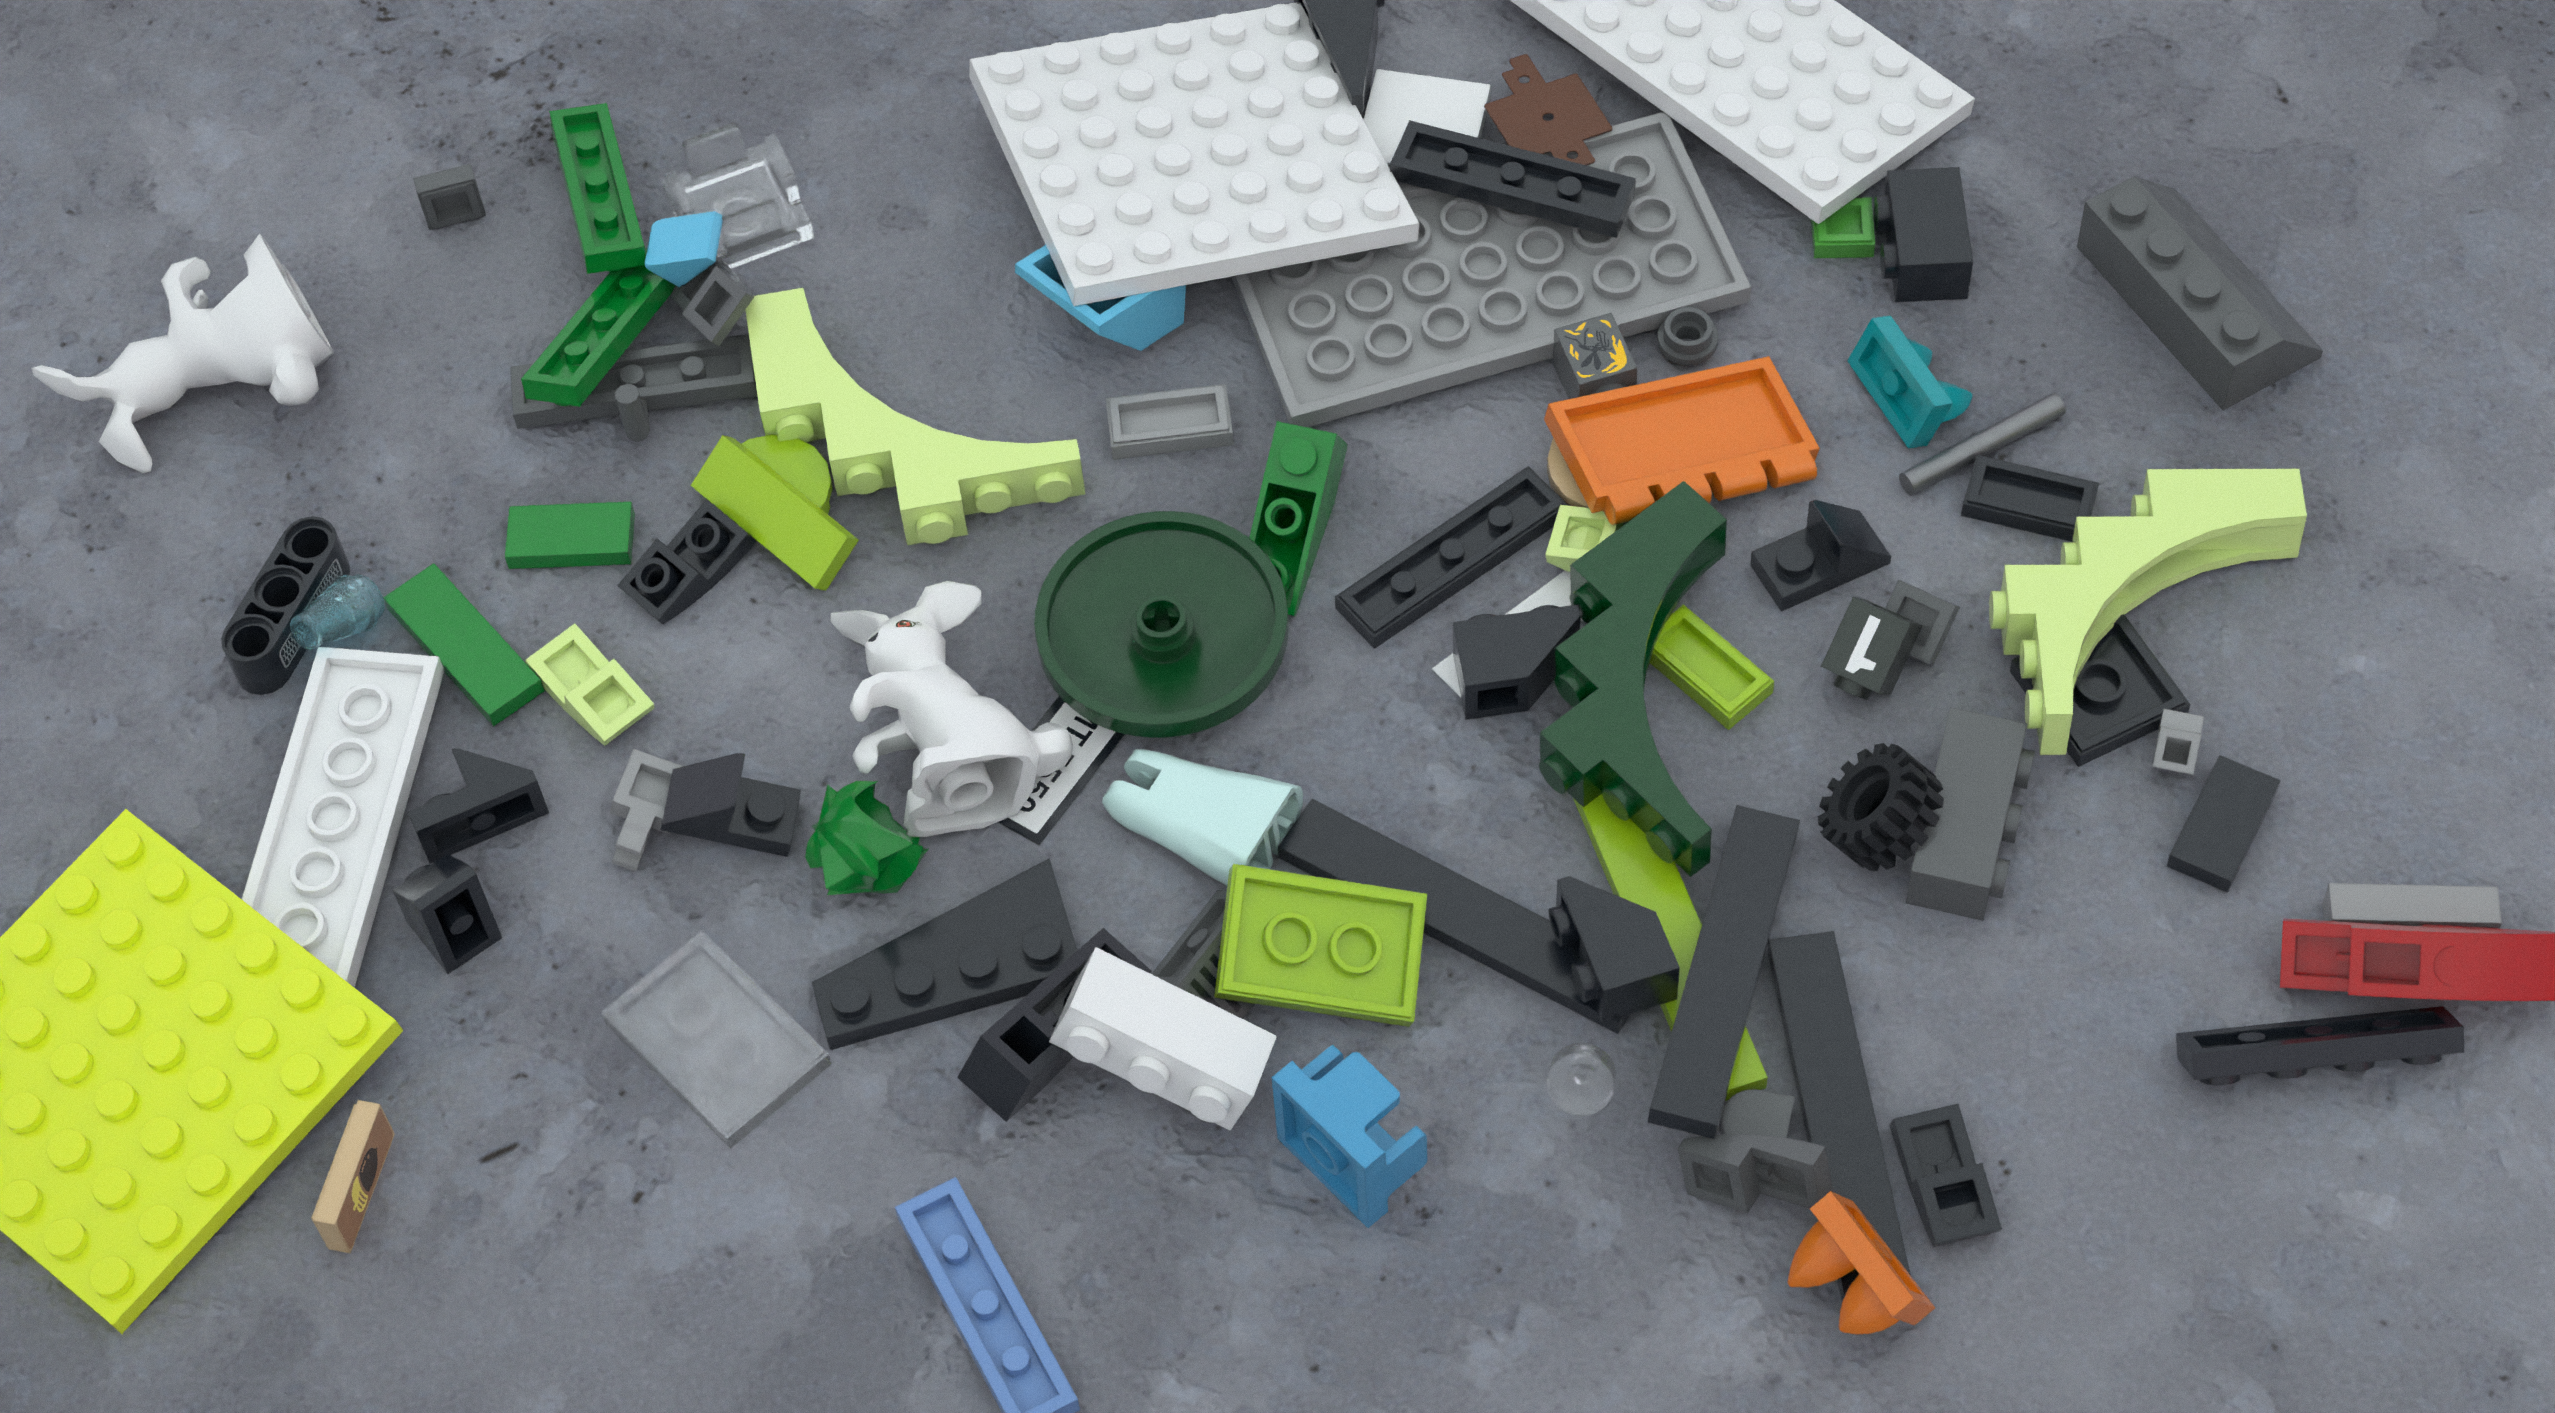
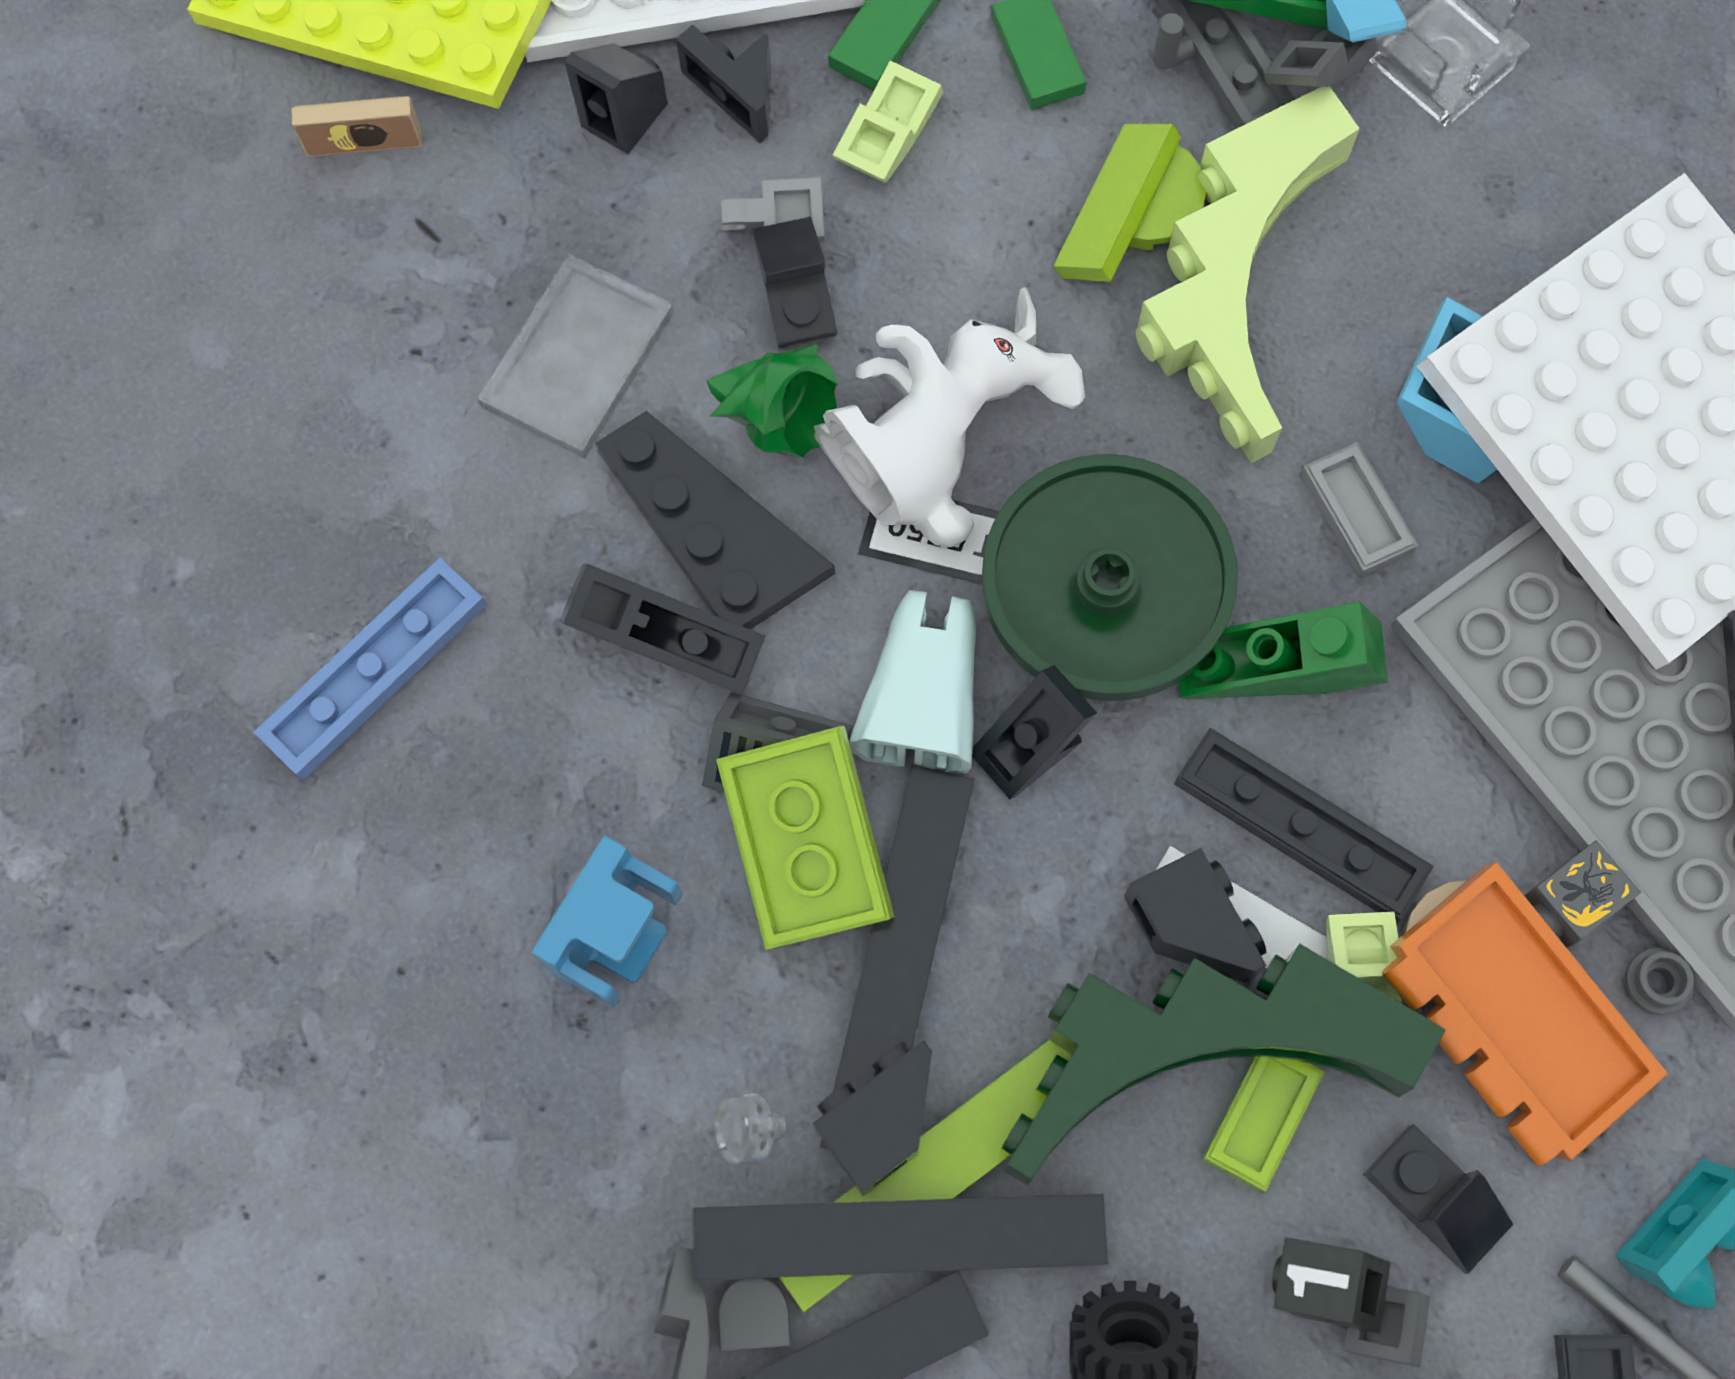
camera: 70 degrees right, 15 degrees up
black slope [617,499,757,624] -> none
white brick [1049,947,1277,1131] -> none
none -> black slope [972,665,1097,800]

